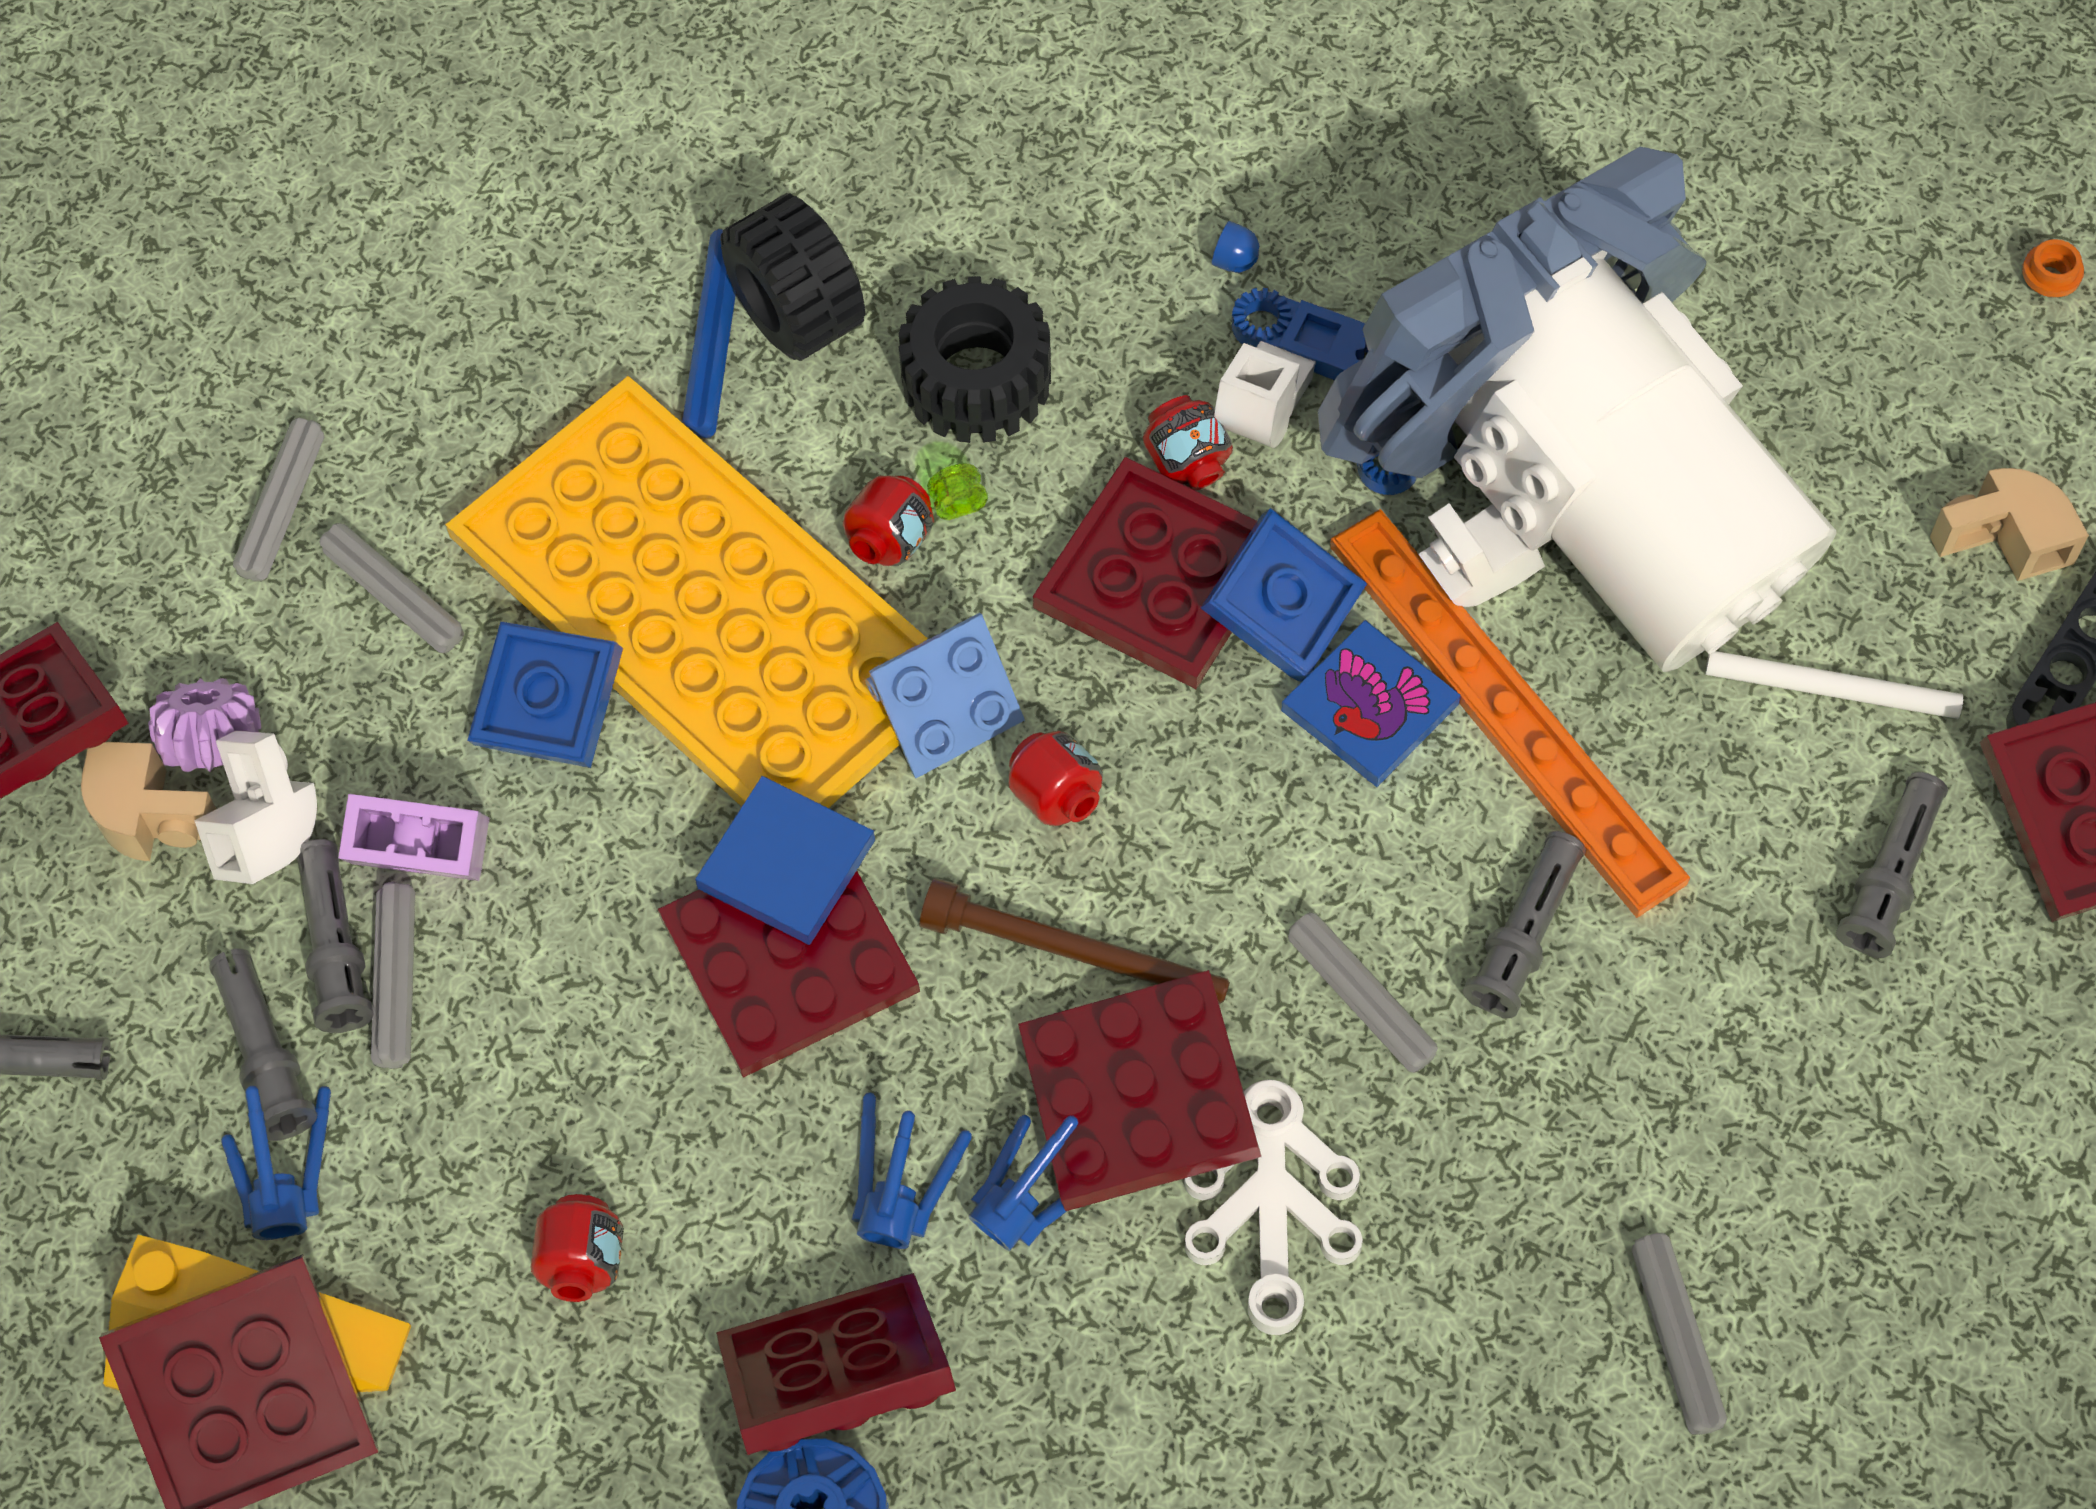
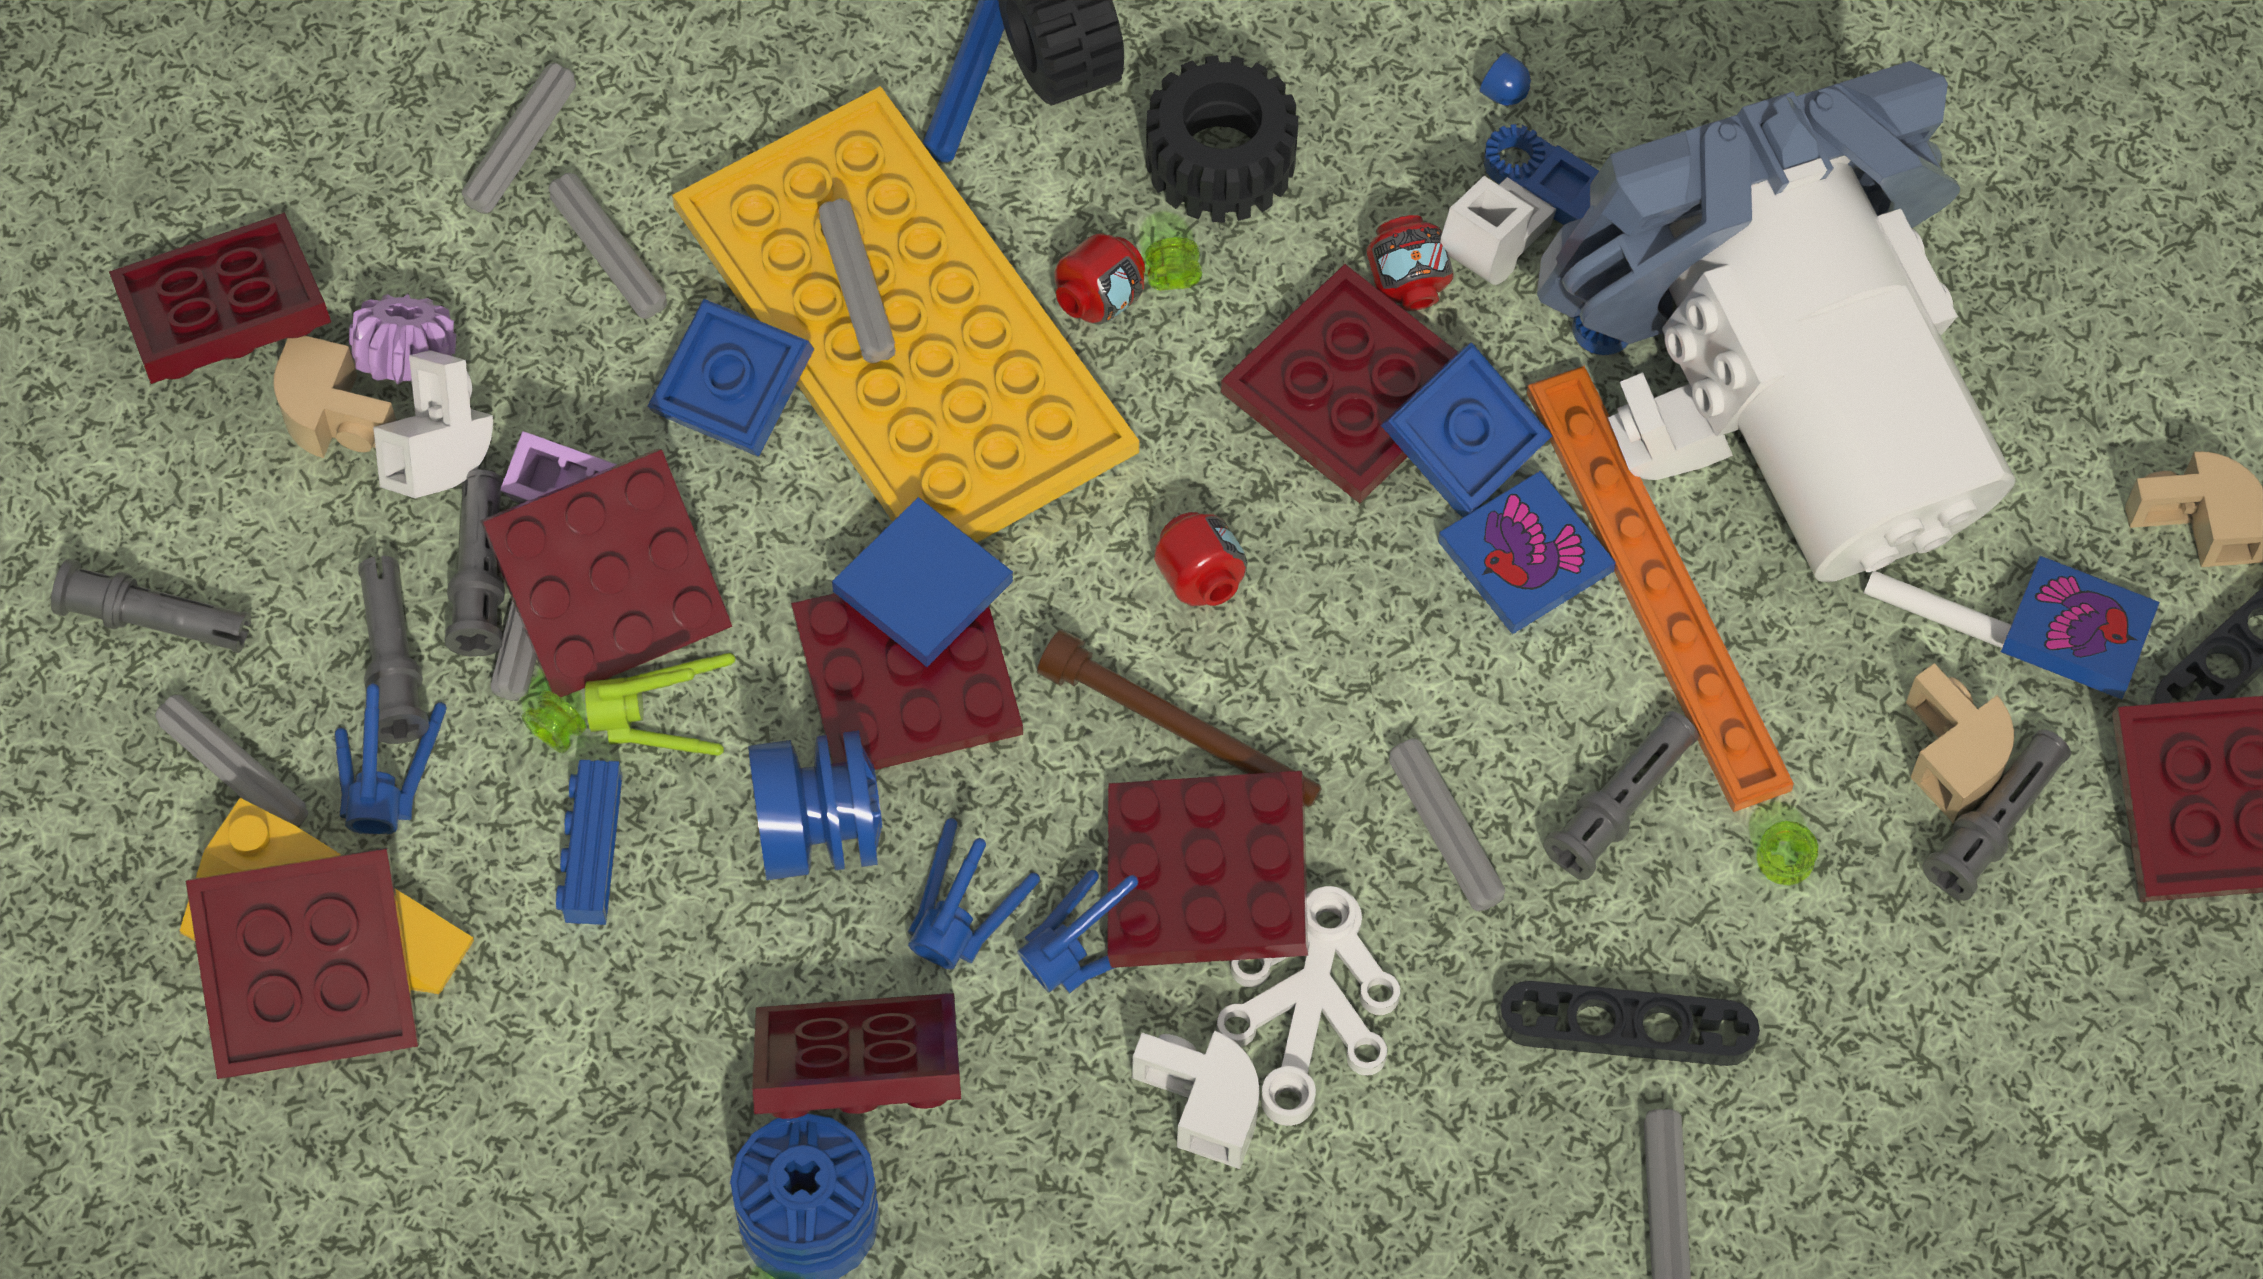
camera: 10 degrees right, 0 degrees up
red head [530,1194,624,1302] -> none
medium blue hinge [865,613,1025,778] -> none
none -> light grey axle [155,695,308,827]
none -> dark red plate [480,448,733,700]
none -> clear neon green bush [521,690,587,754]
none -> blue piece [556,760,623,925]
none -> lime plant [585,653,735,756]
none -> blue wheel [748,730,883,881]
none -> light grey axle [819,198,896,363]
none -> white brick [1132,1031,1259,1169]
none -> black beam [1498,981,1760,1066]
none -> clear neon green bush [1757,821,1819,886]
none -> tan brick [1906,663,2014,824]
none -> blue tile [2001,556,2160,699]

